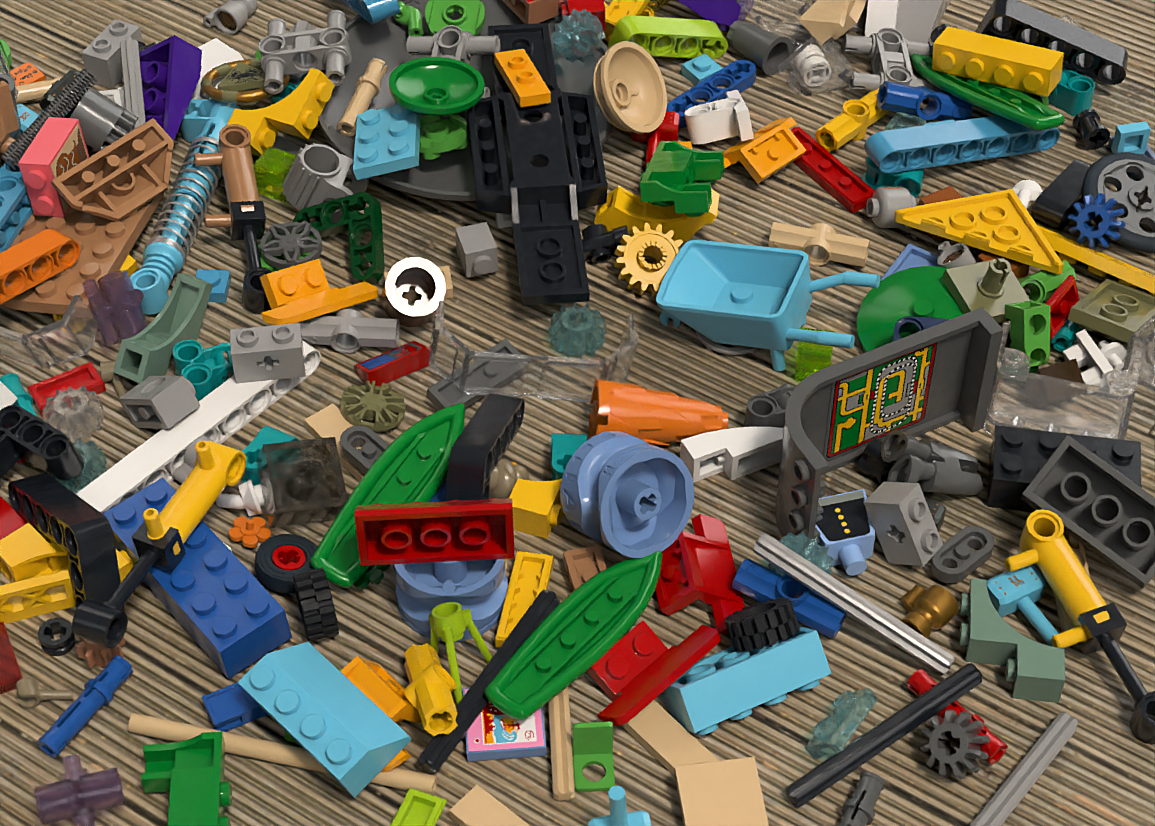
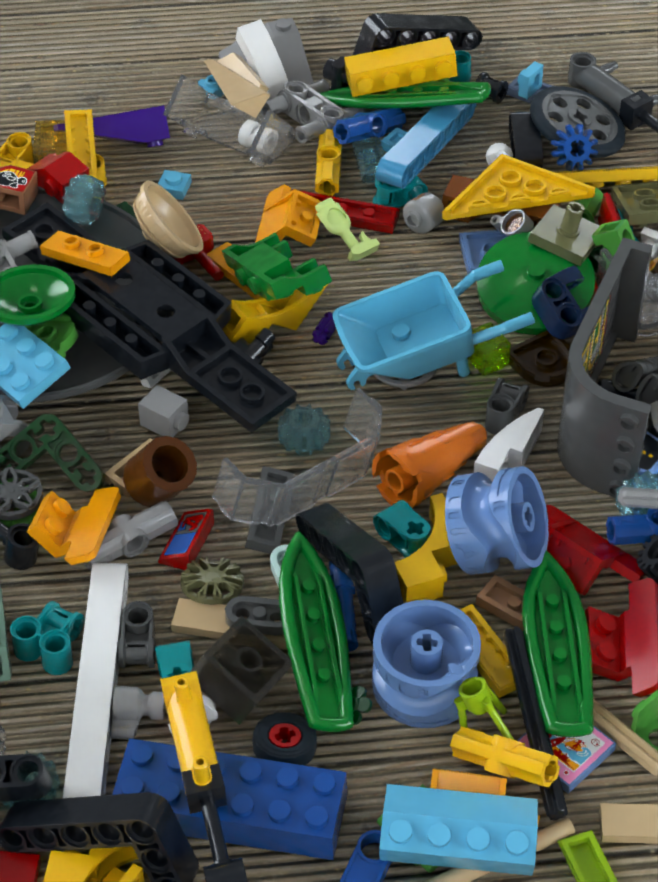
camera: 40 degrees left, 0 degrees up
light grey brick [119,376,200,429] -> none
orange plant [228,516,271,548] -> none
light grey brick [230,323,306,383] -> none
black tyre [292,568,339,642] -> none
red slope [355,498,515,566] -> none
lime beam [607,15,728,59] -> none
yellow gear [614,223,683,297] -> none
blue beam [666,59,756,128] -> none
white tile [684,89,754,144] -> none
dark grey plant [726,20,792,76] -> none
tan piece [768,222,870,267] -> none
none -> dark grey piece [118,601,156,668]
none -> yellowish green piece [315,197,380,261]

